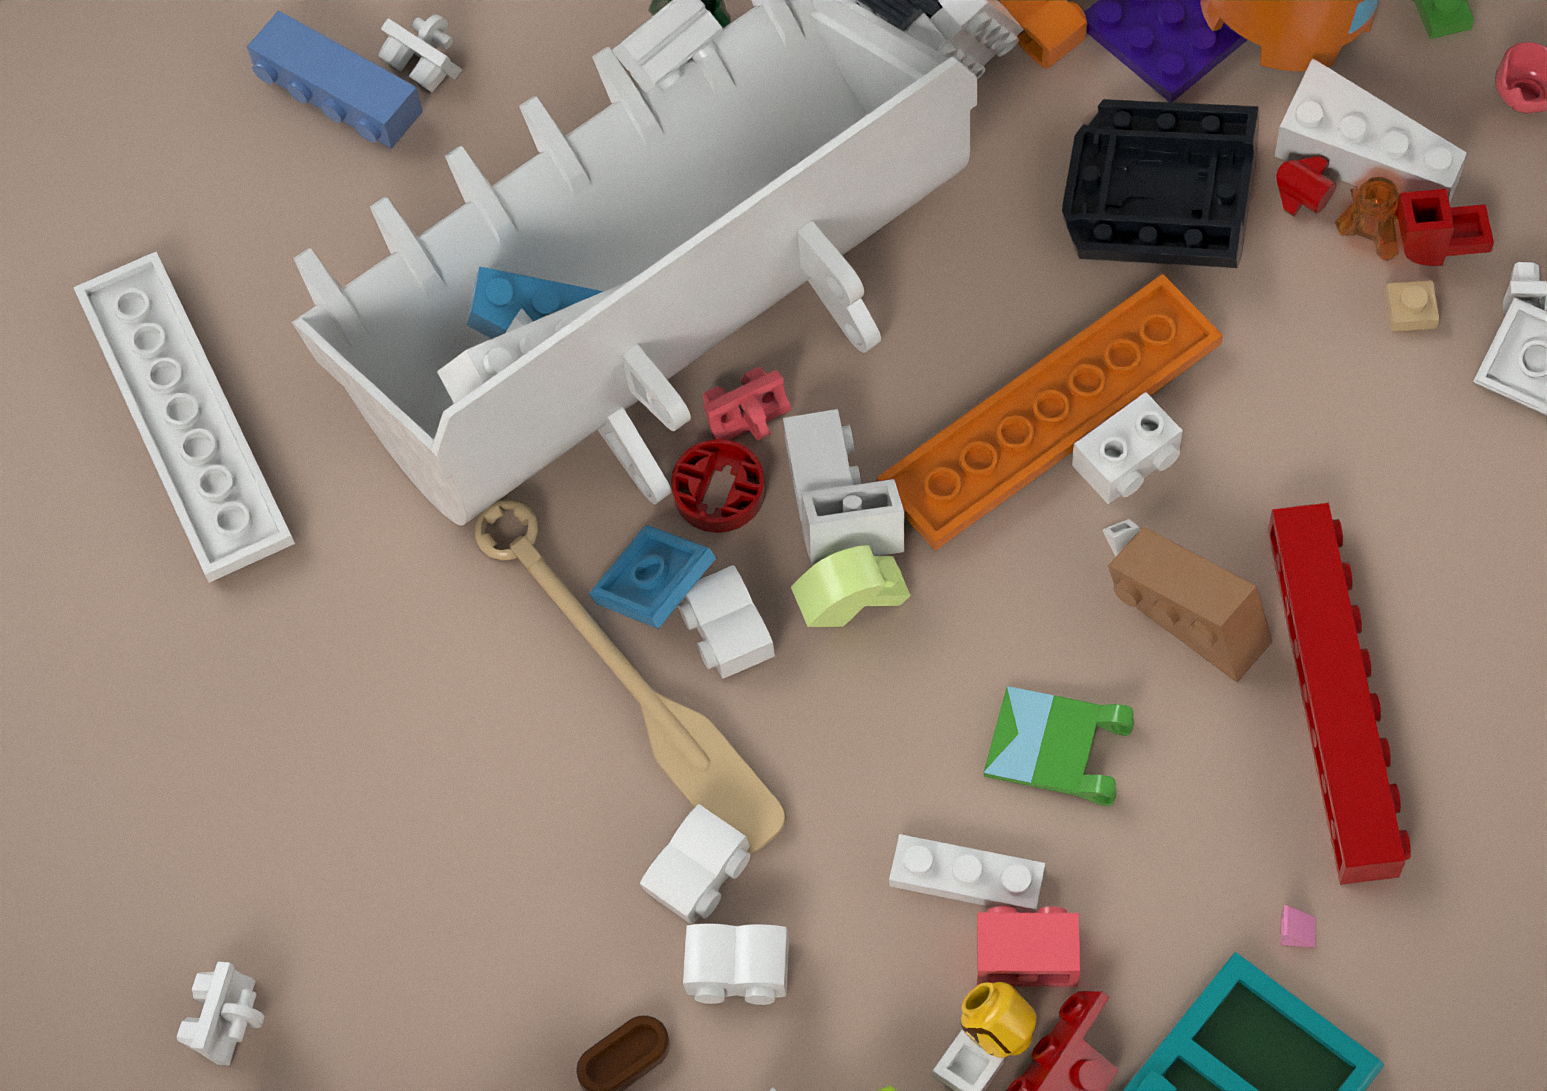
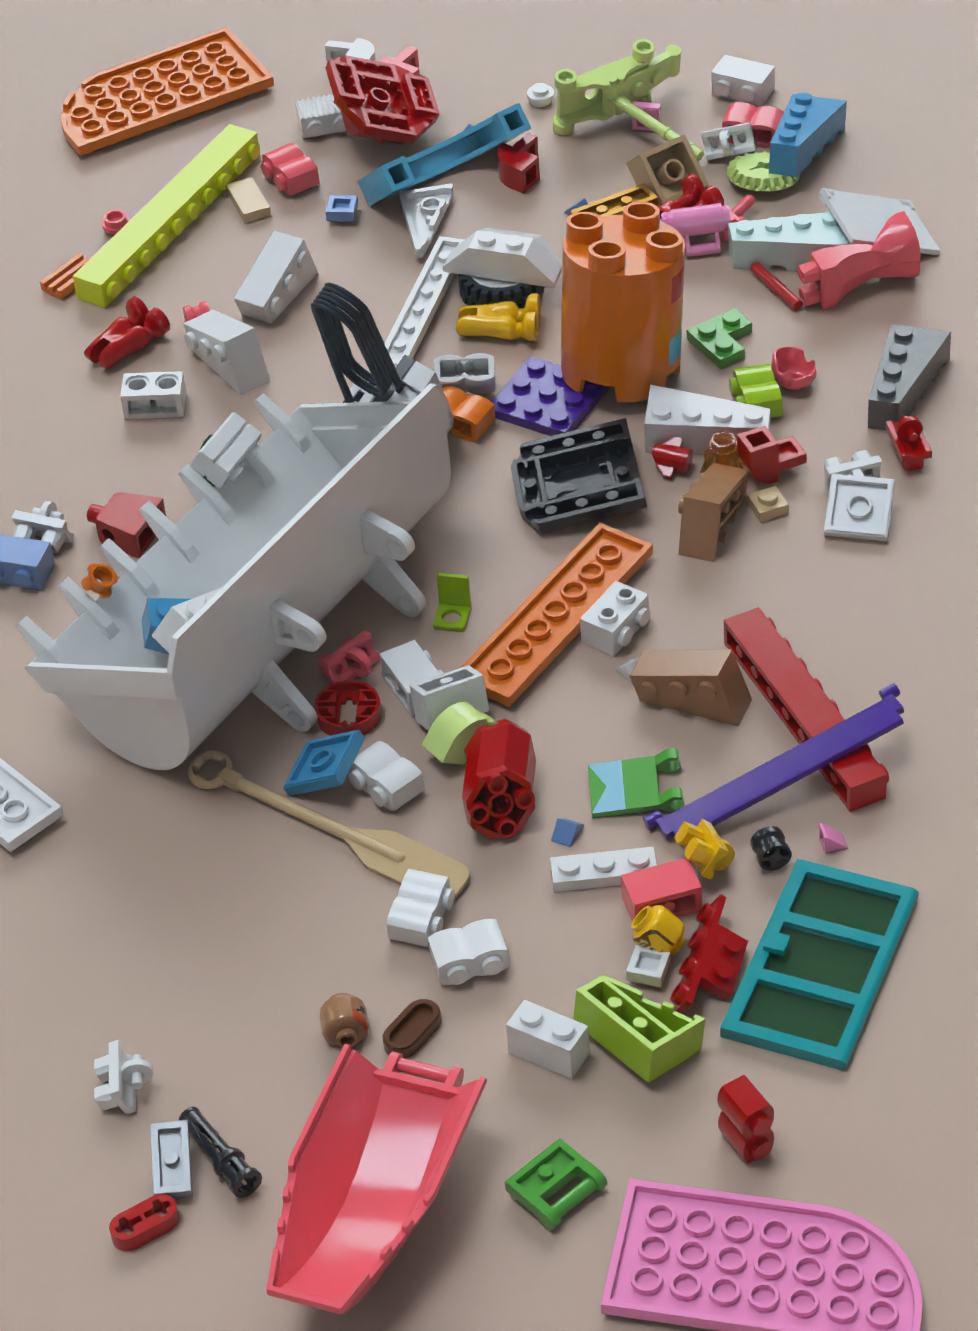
camera: 20 degrees left, 20 degrees down
none -> orange plate [81,563,118,599]
none -> torso [87,492,166,558]
none -> medium nougat head [320,993,369,1047]
none -> lime bracket [433,573,472,632]
none -> red brick [462,719,536,840]
none -> medium blue piece [551,818,584,847]
none -> dark purple piece [643,683,904,840]
none -> yellow hips [675,819,735,880]
none -> medium nougat wedge [678,463,749,562]
none -> lime brick [729,363,783,418]
none -> black wheel [750,826,792,871]

